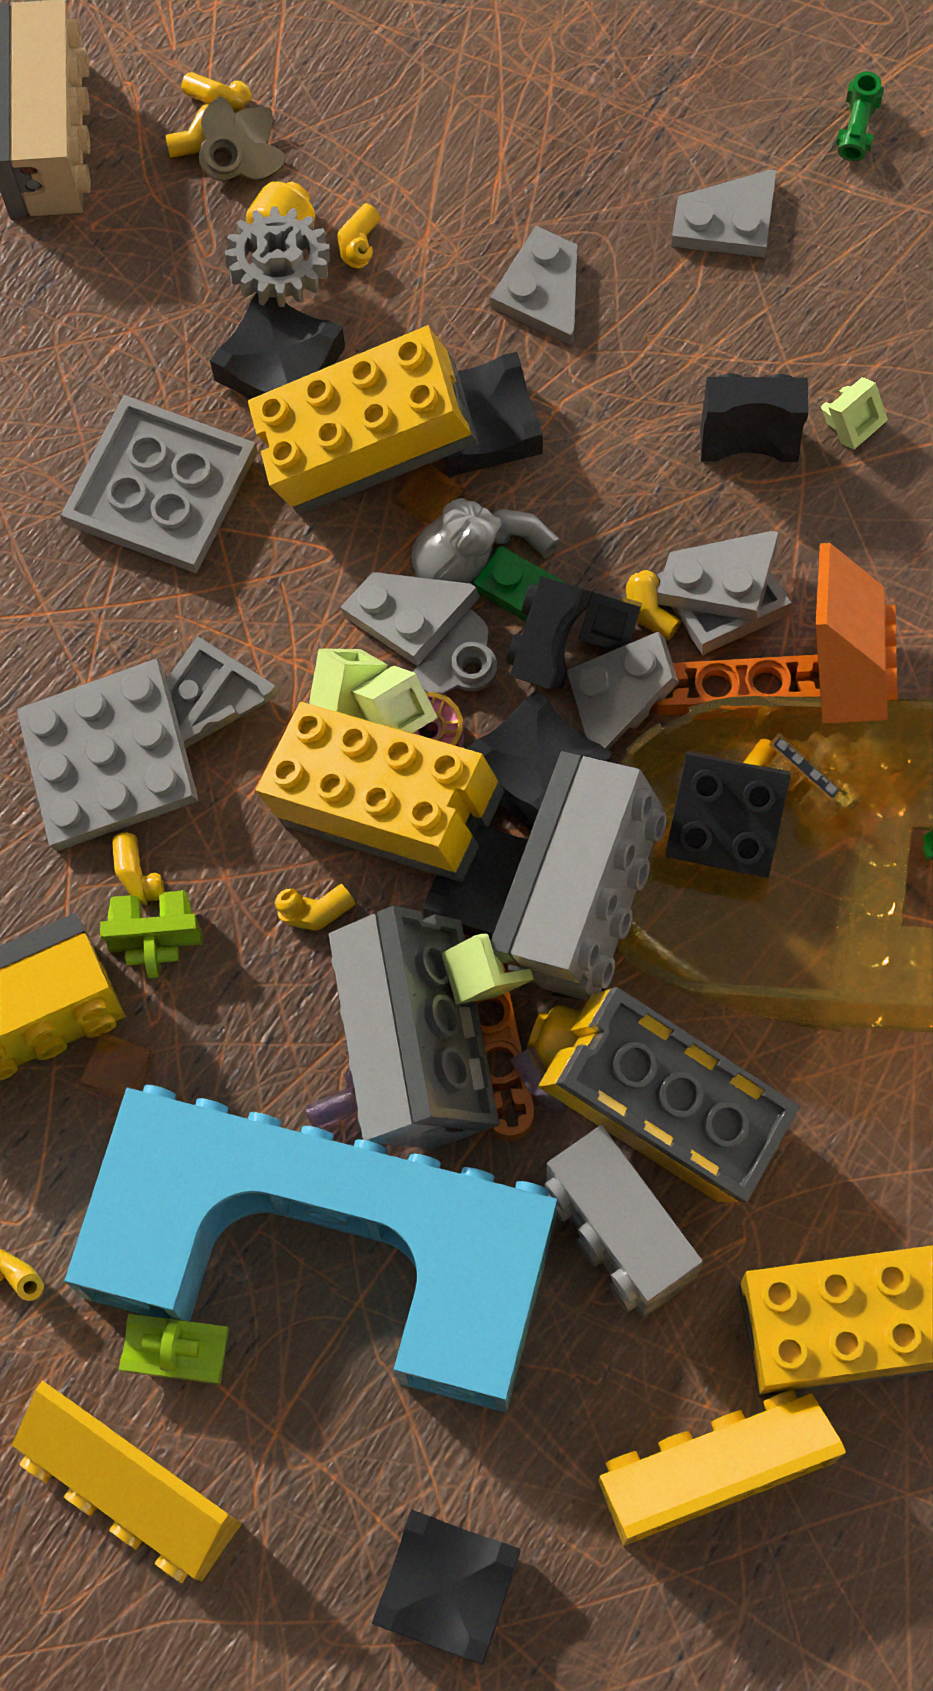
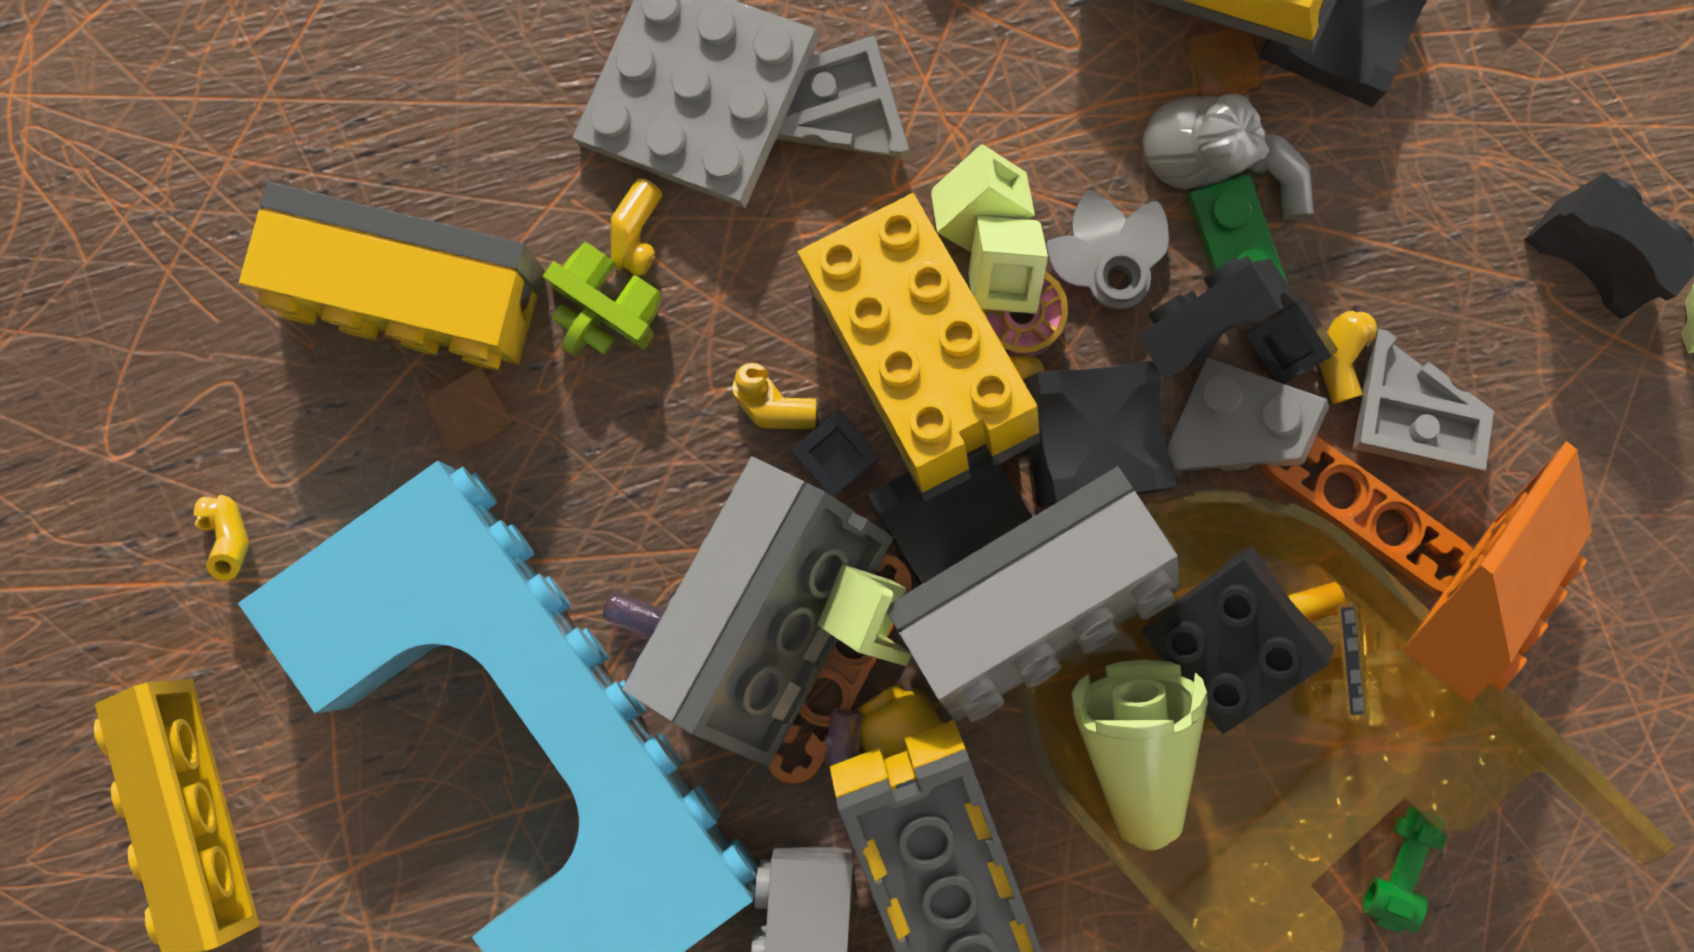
camera: 30 degrees right, 15 degrees up
lime hips [119,1314,229,1385] -> none
light grey wing [340,572,480,666] -> none
light grey wing [657,531,779,622] -> none
none -> black plate [791,409,881,498]
none -> yellowish green cone [1072,659,1208,850]

